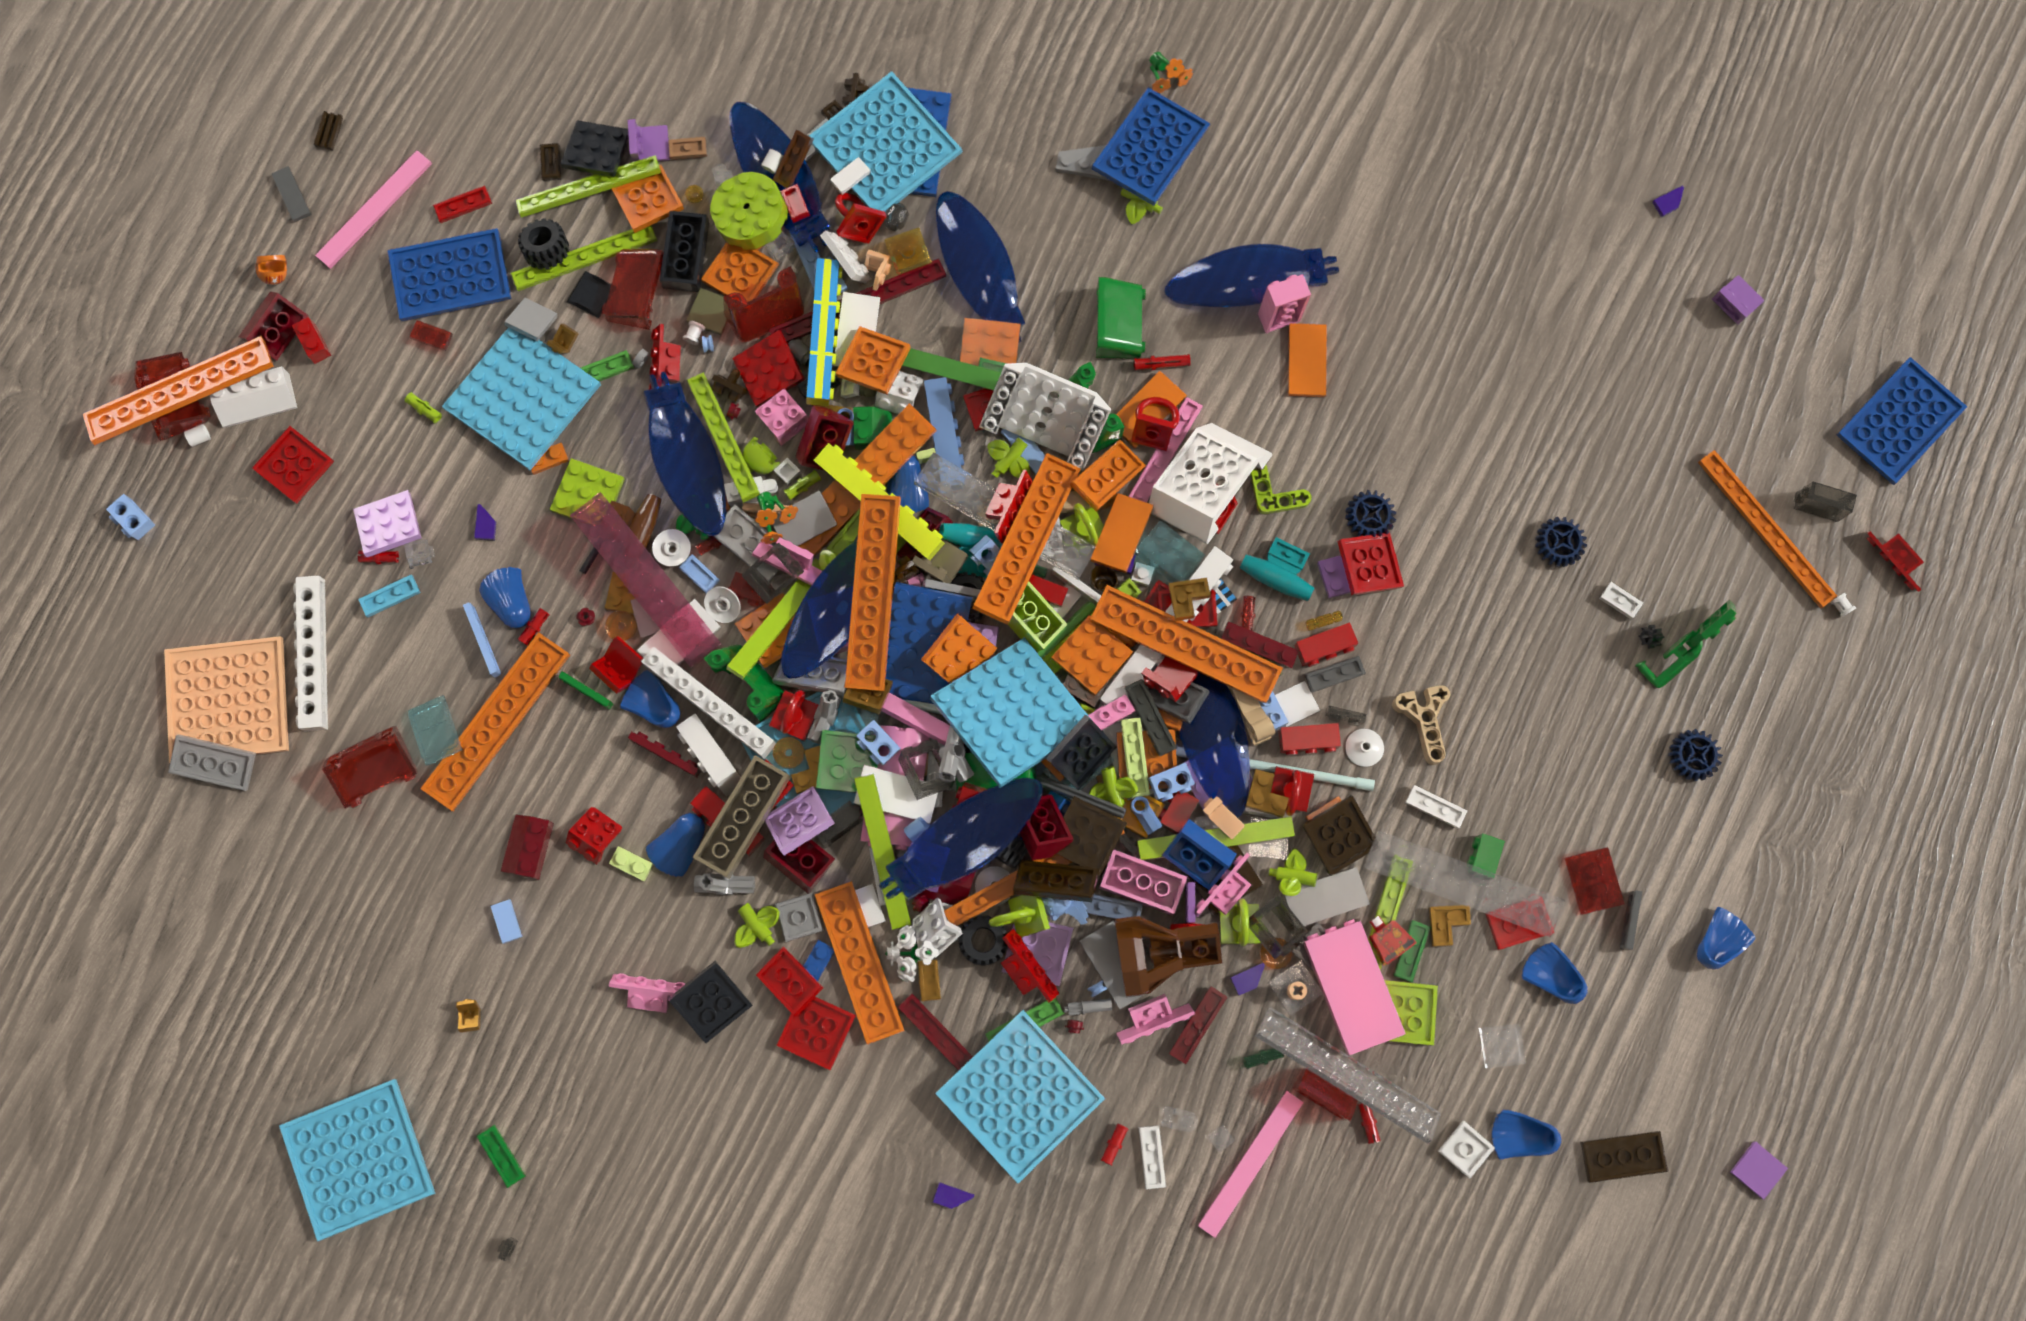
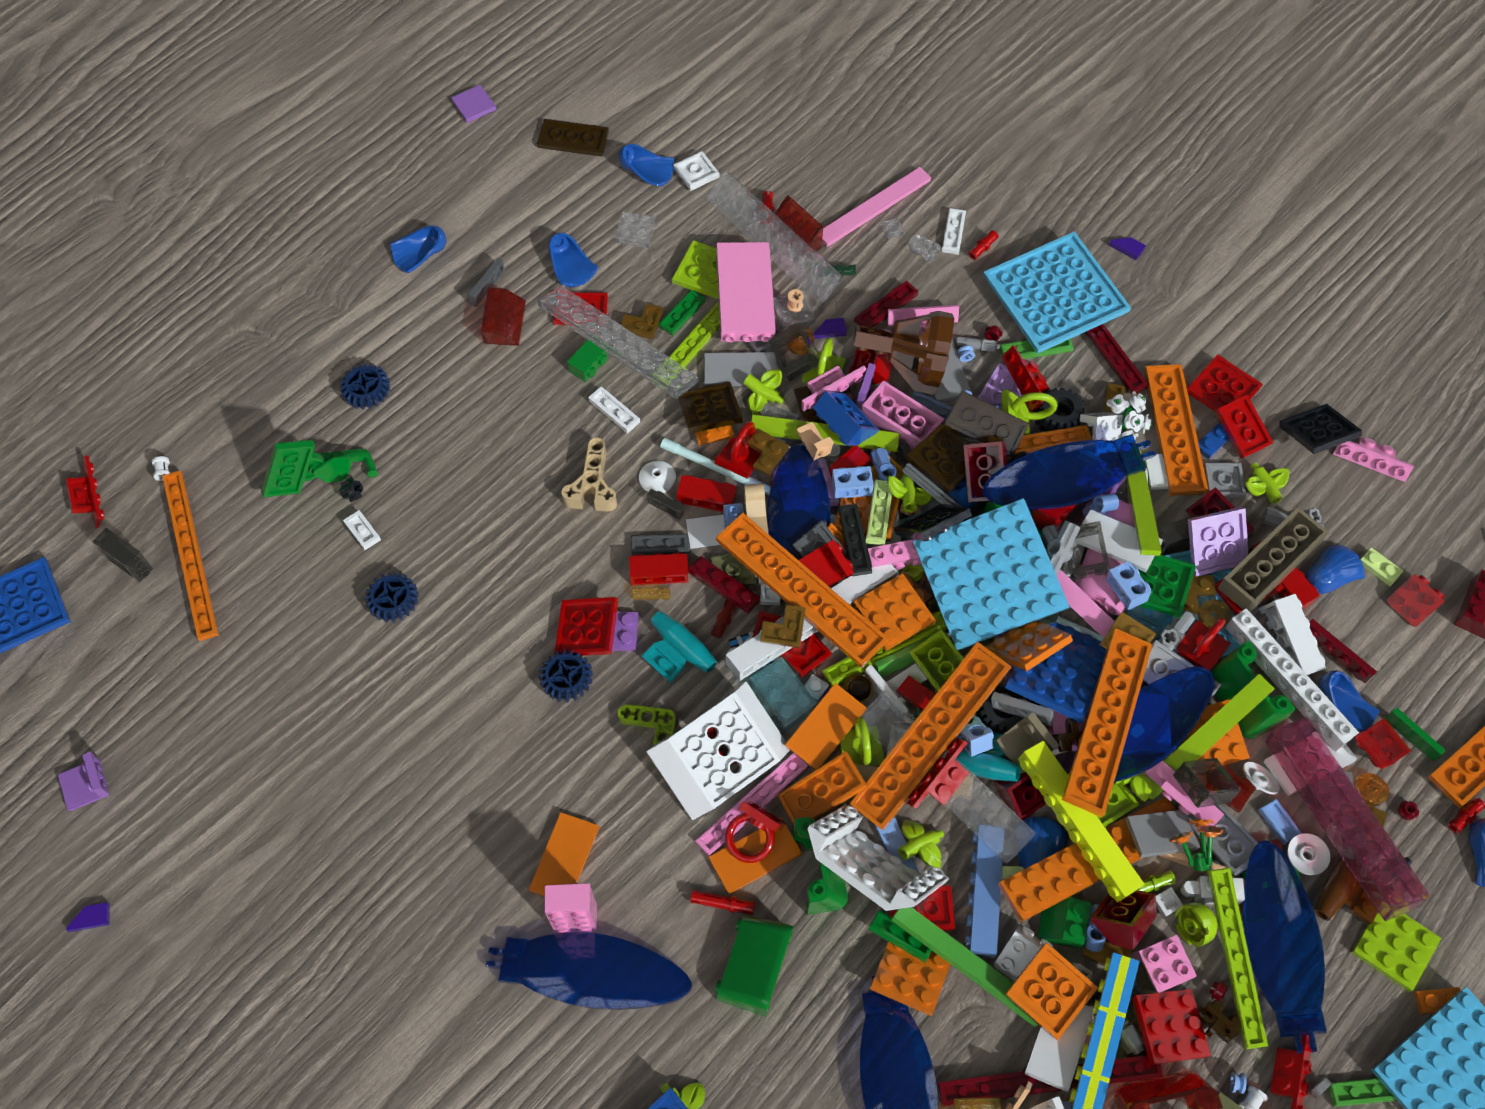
camera: 160 degrees left, 15 degrees down
torso [1369,915,1417,966] -> none

